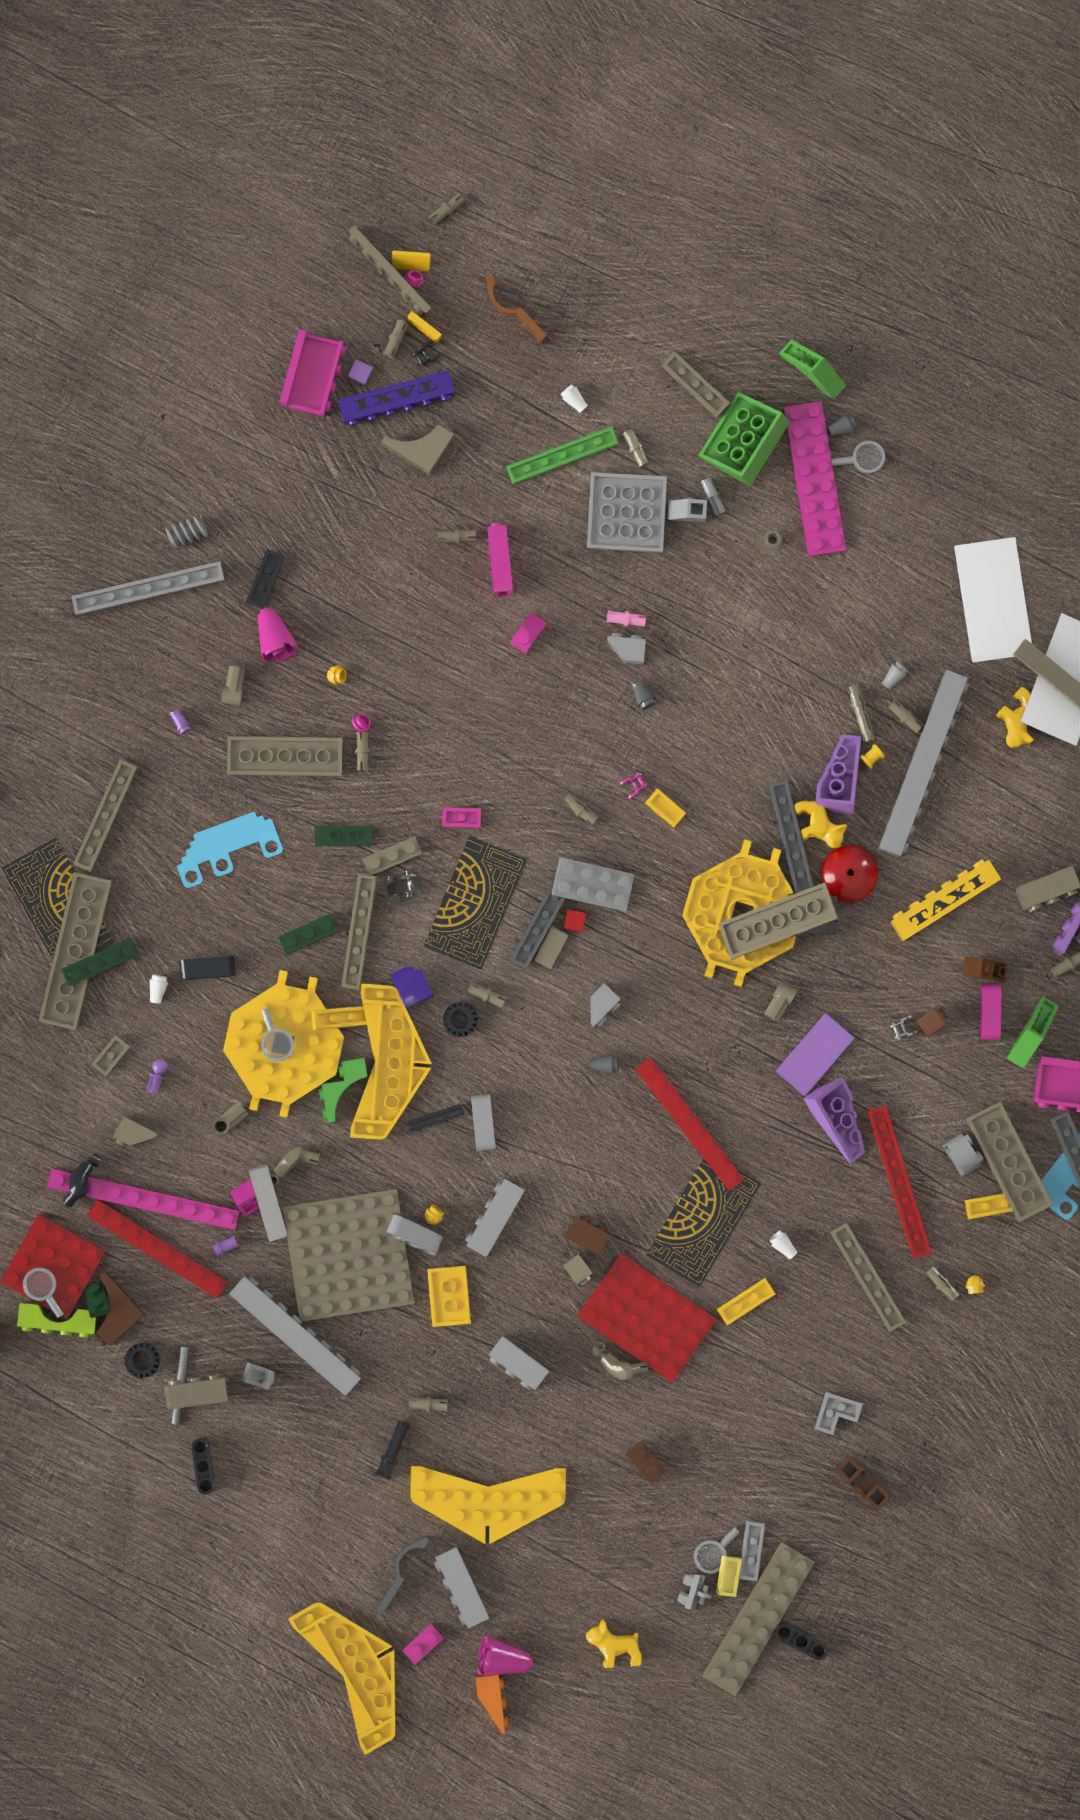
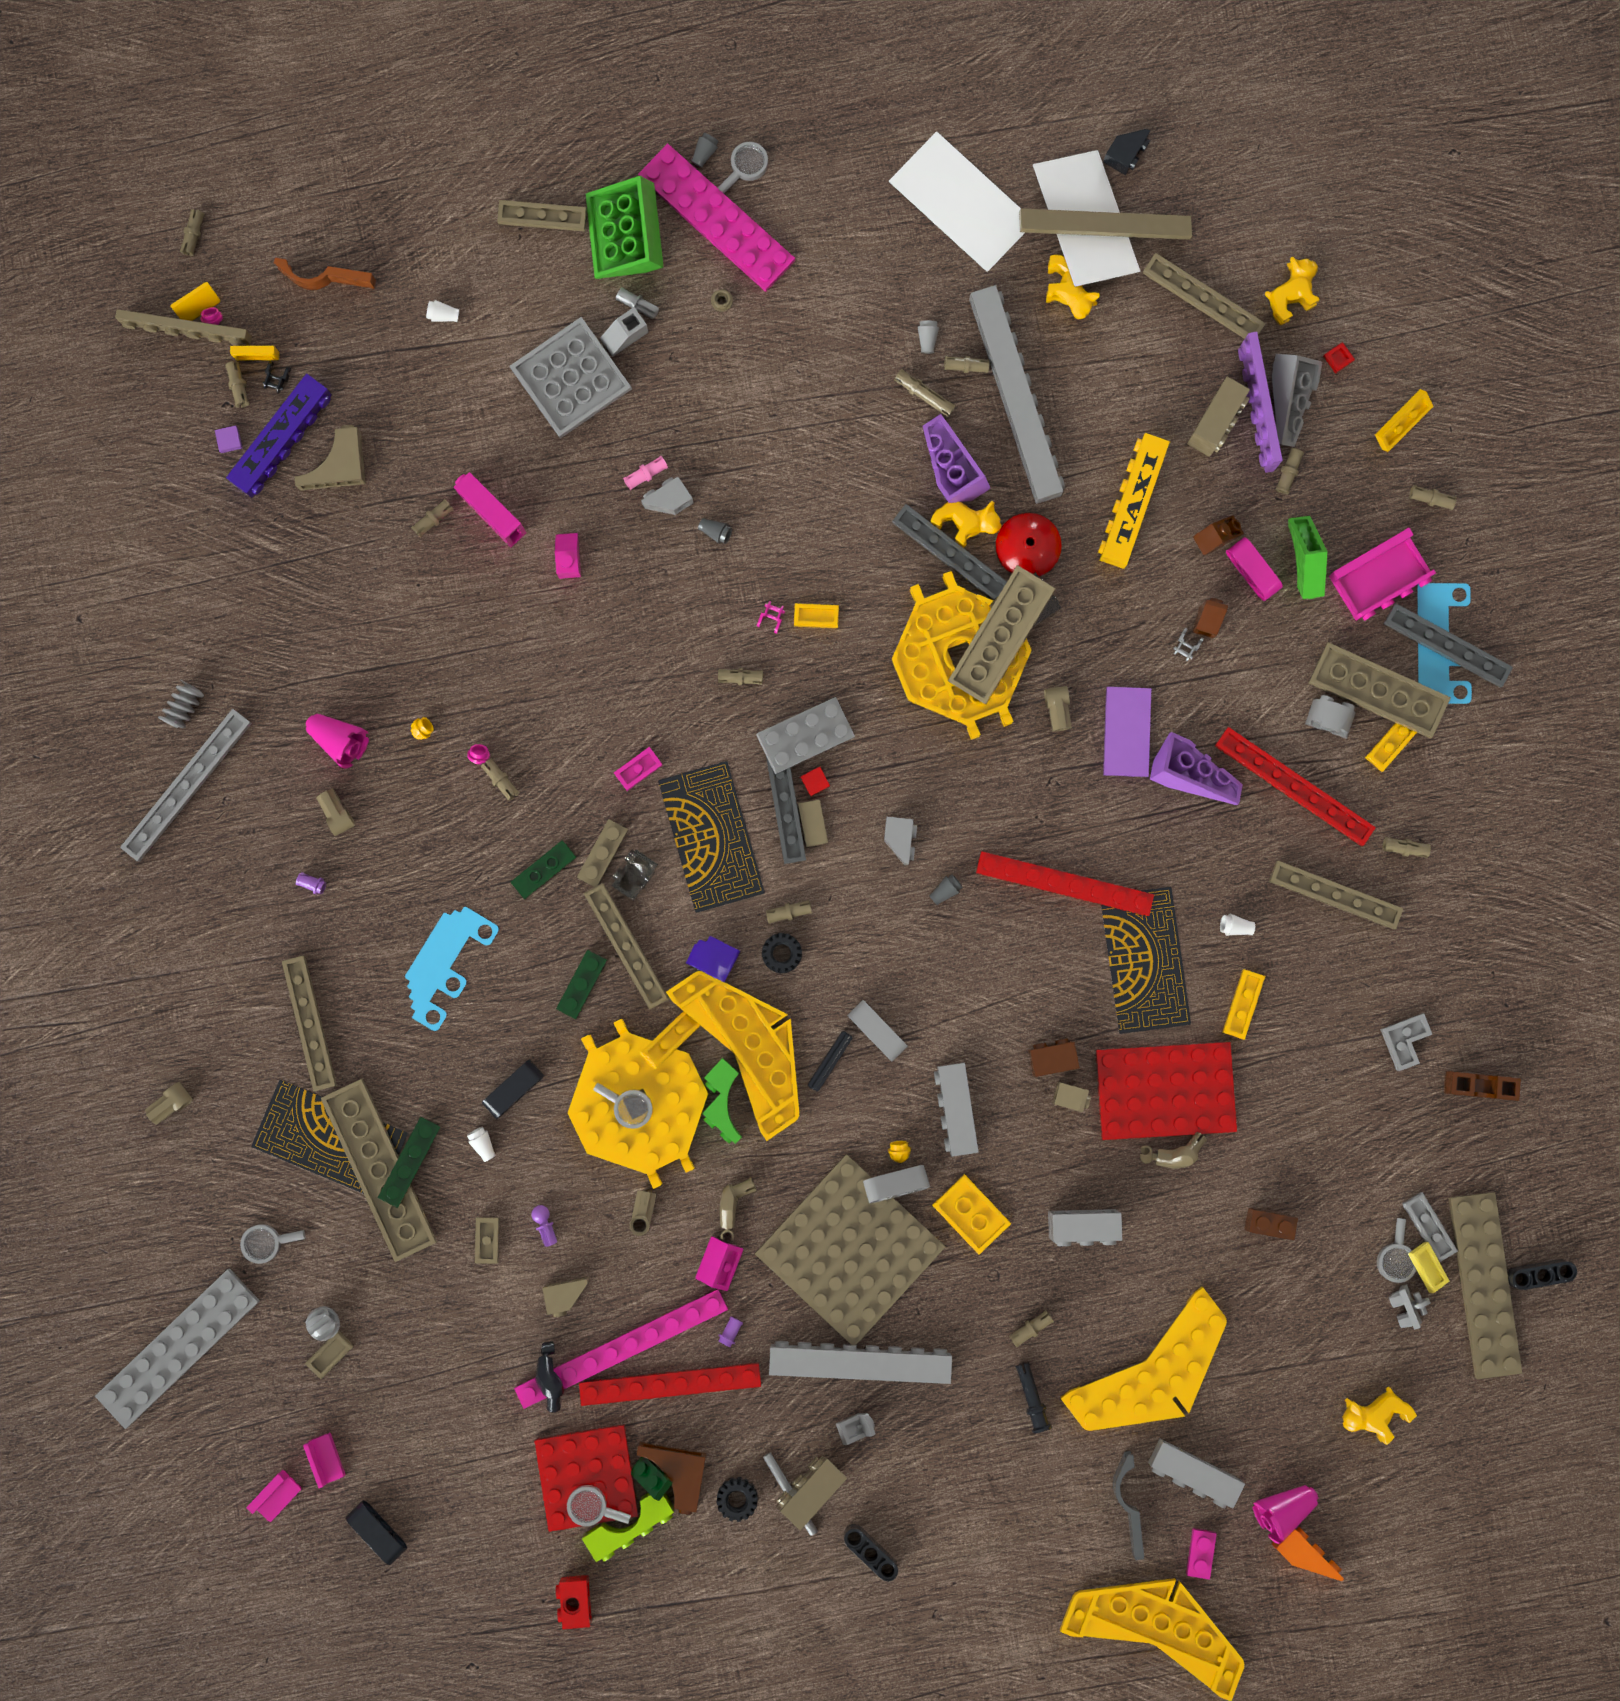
camera: 35 degrees left, 0 degrees up
dark tan plate [227,736,343,777] -> none
black plate [246,549,285,609] -> none
light grey tile [248,1164,287,1242] -> none
dark pink panel [280,329,346,417] -> none
bright green tile [506,426,619,485] -> none
dark tan pin [623,429,650,468] -> none
bright green arch [779,340,846,399] -> none
yellow bush [860,744,885,769] -> none
yellow plate [966,1275,985,1294] -> none

